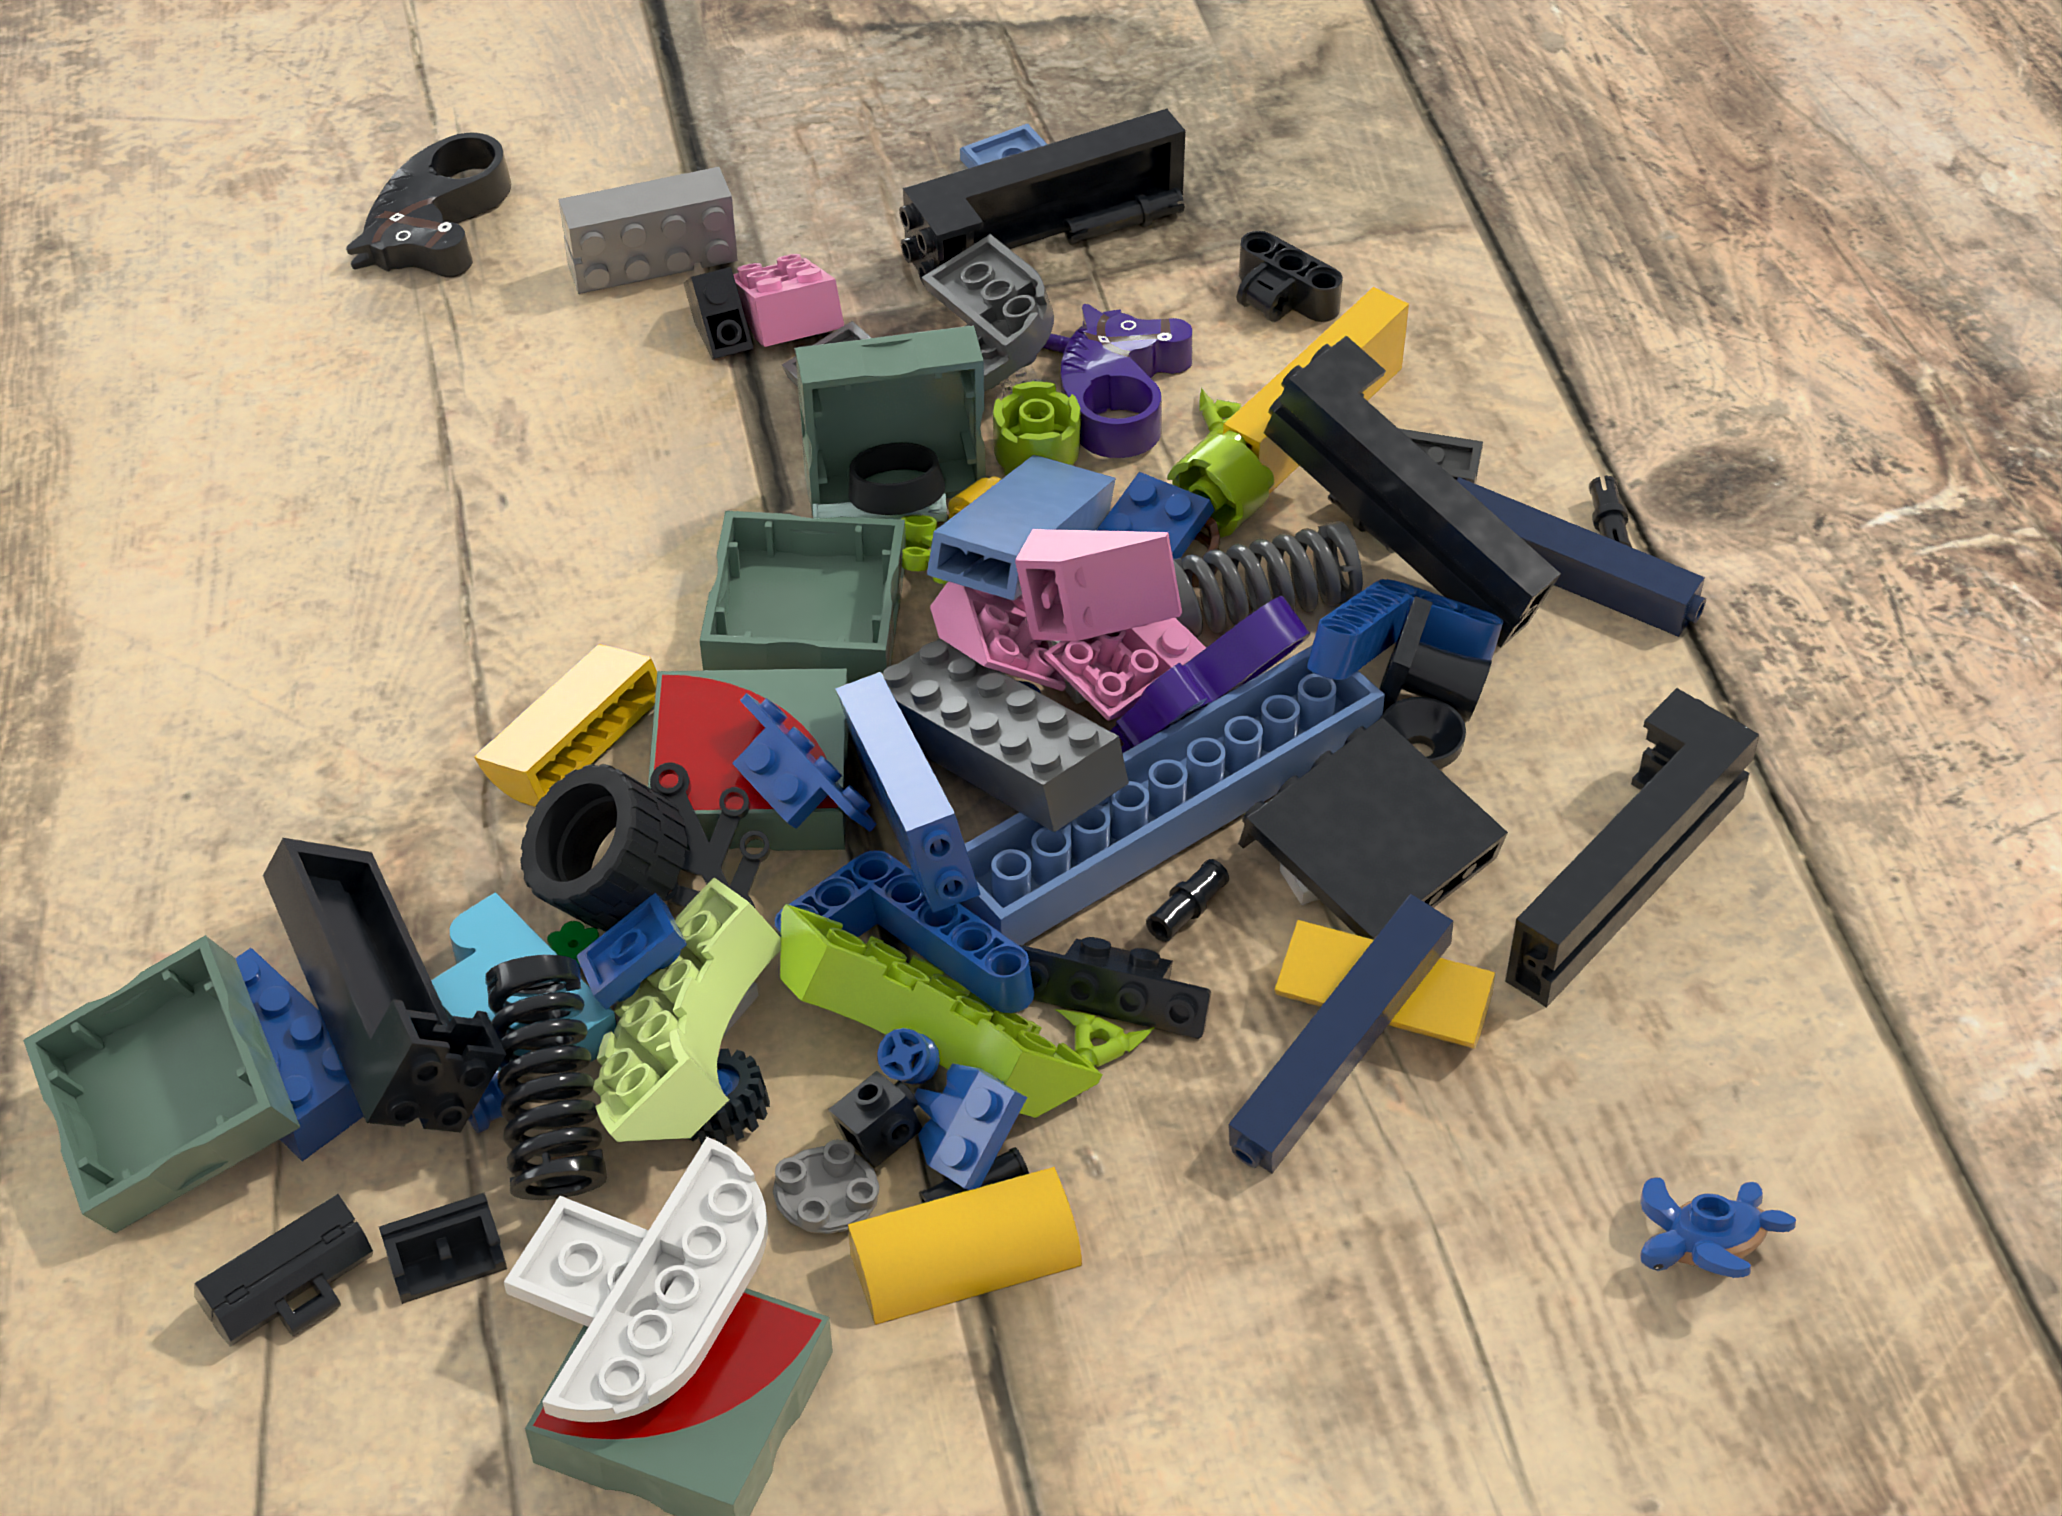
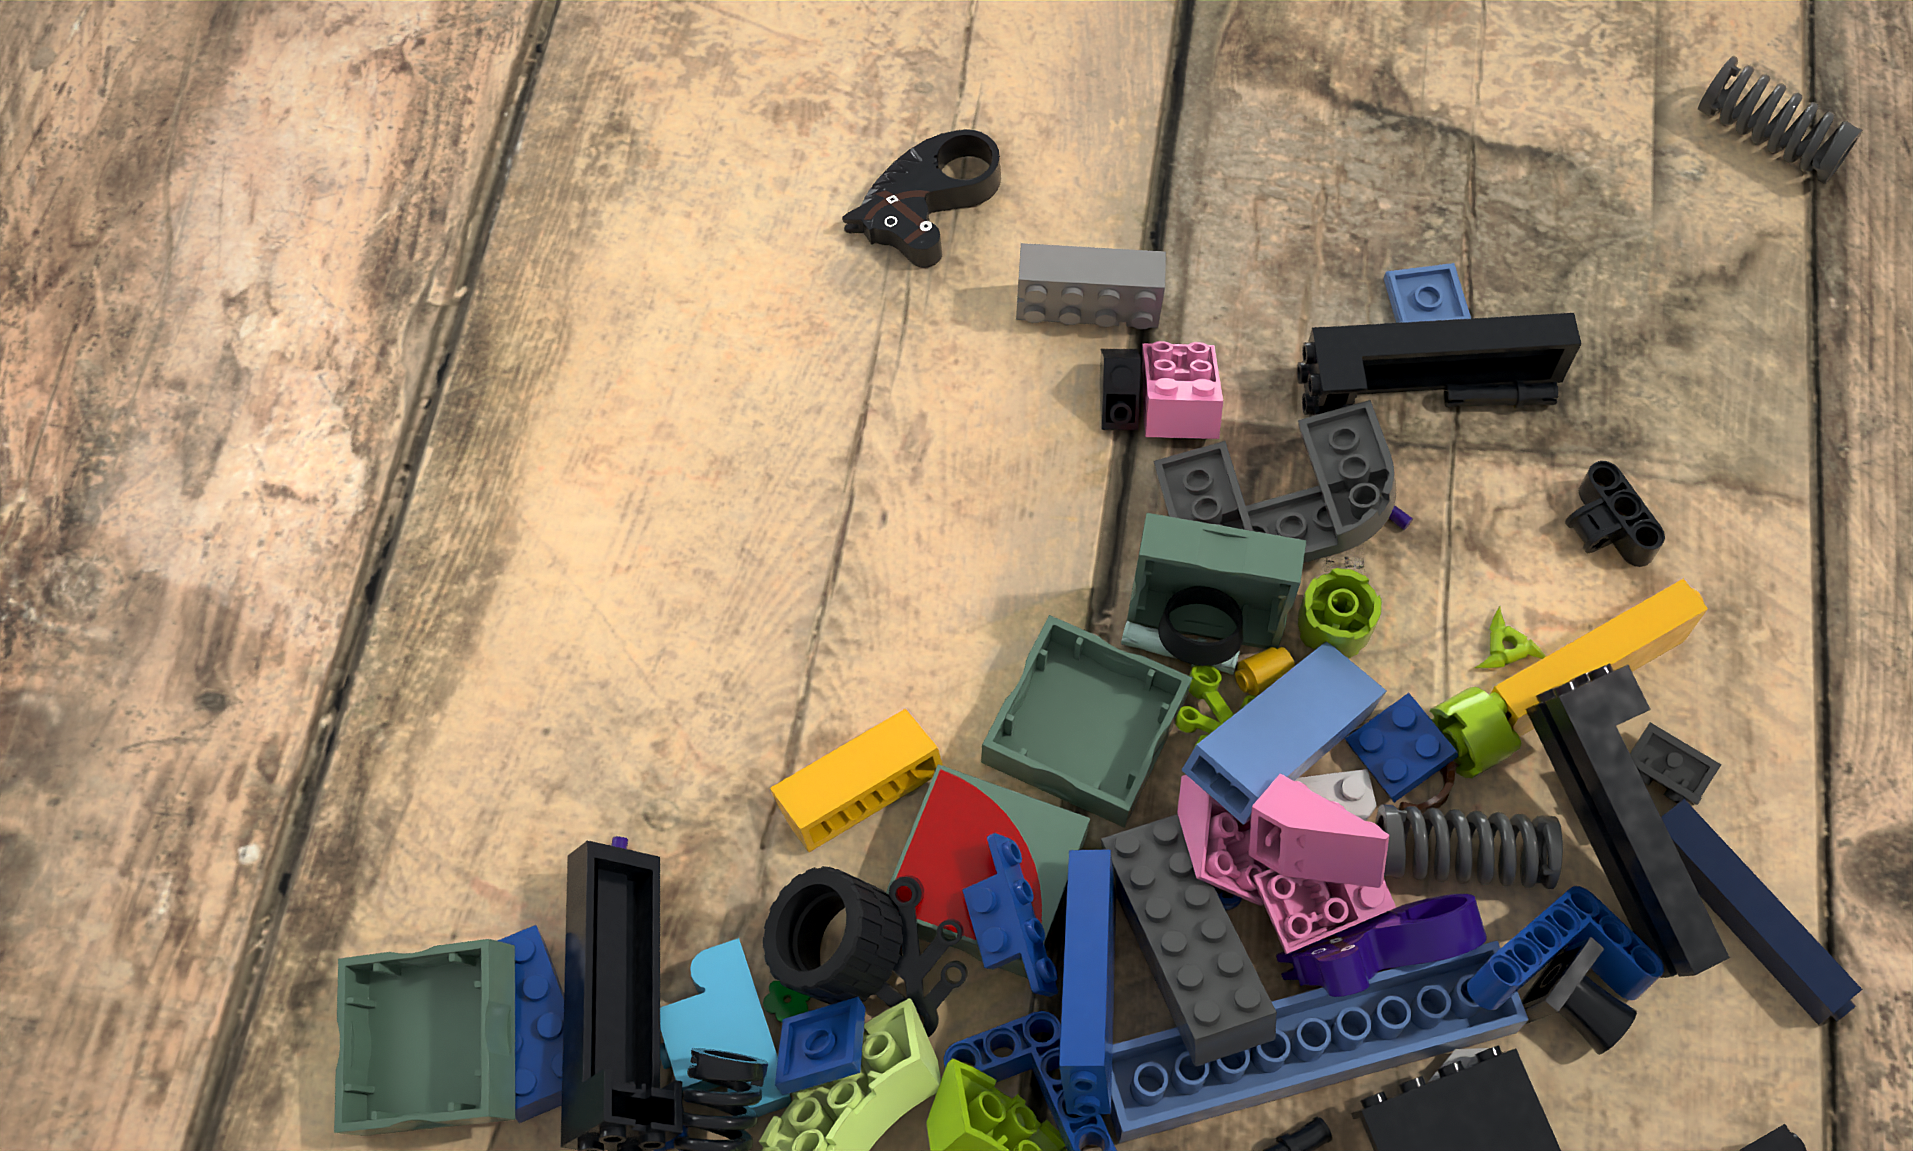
camera: 20 degrees right, 15 degrees up
dark purple animal [1061,304,1192,458] -> none
black piece [1381,697,1466,769] -> none
black pin [1588,475,1632,547] -> none

